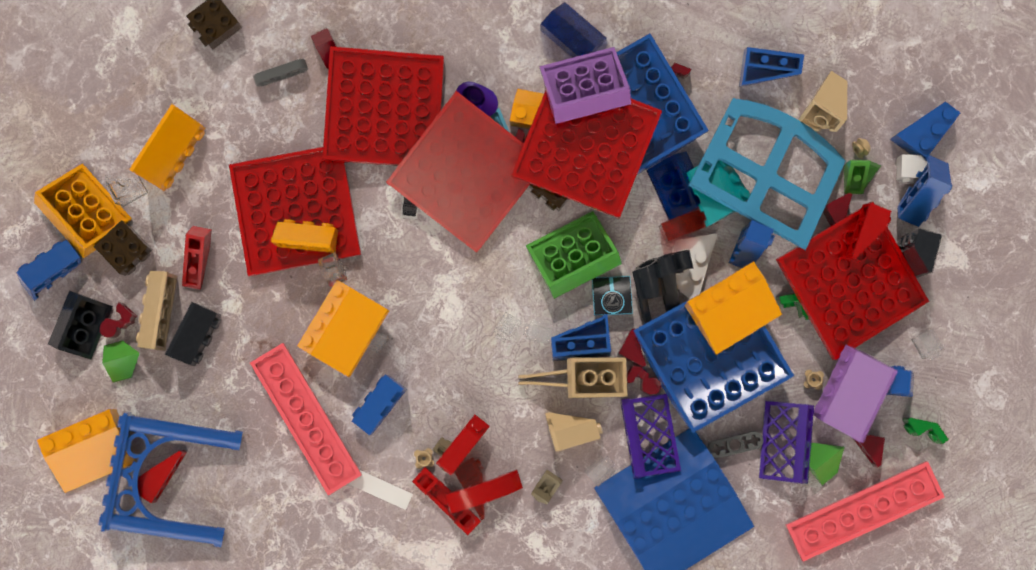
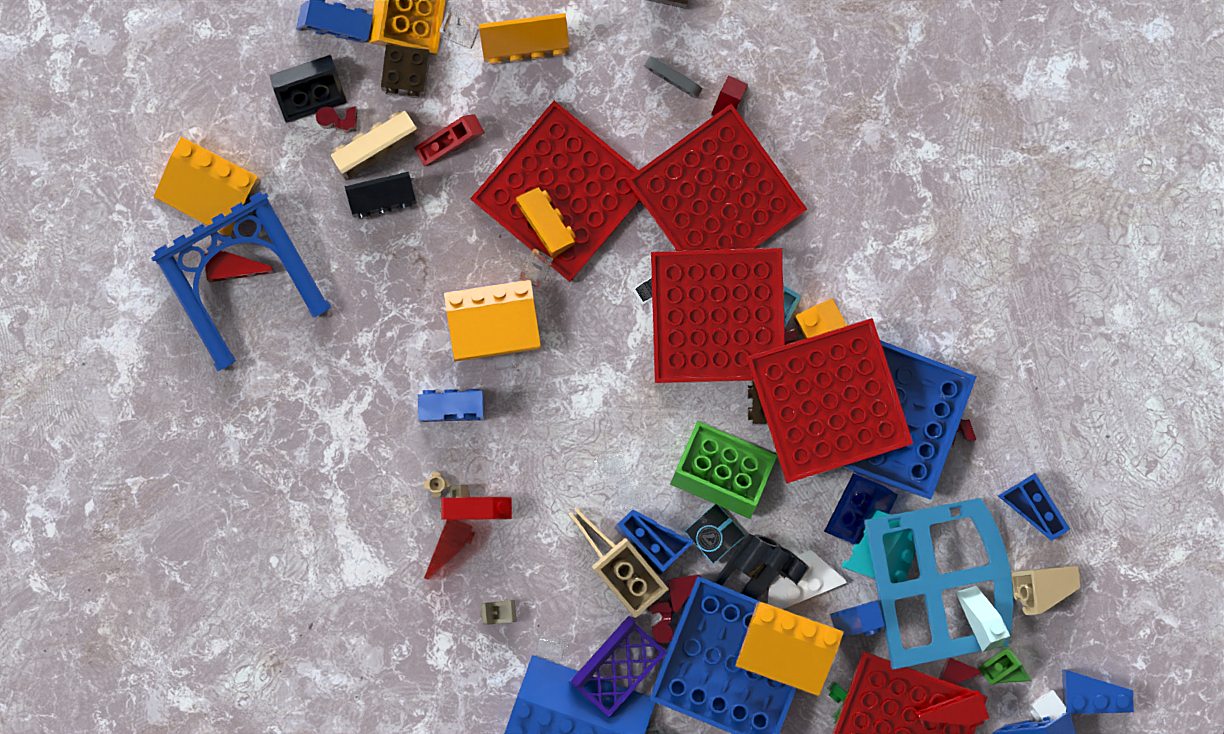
camera: 45 degrees right, 0 degrees up
bright green slope [102,340,140,382] -> none
coral plate [250,343,362,496] -> none
white sticker [349,470,413,510] -> none
red slope [412,467,481,536] -> none
red slope [445,469,523,514] -> none
dark purple piece [455,81,498,117] -> none
medium lavender slope [539,47,631,124] -> none
clear blue slope [540,2,607,58] -> none
tan slope [545,412,603,452] -> none
clear red slope [659,209,719,244] -> none
tan plate [852,138,871,159] -> none
none -> light aqua slope [956,586,1010,652]

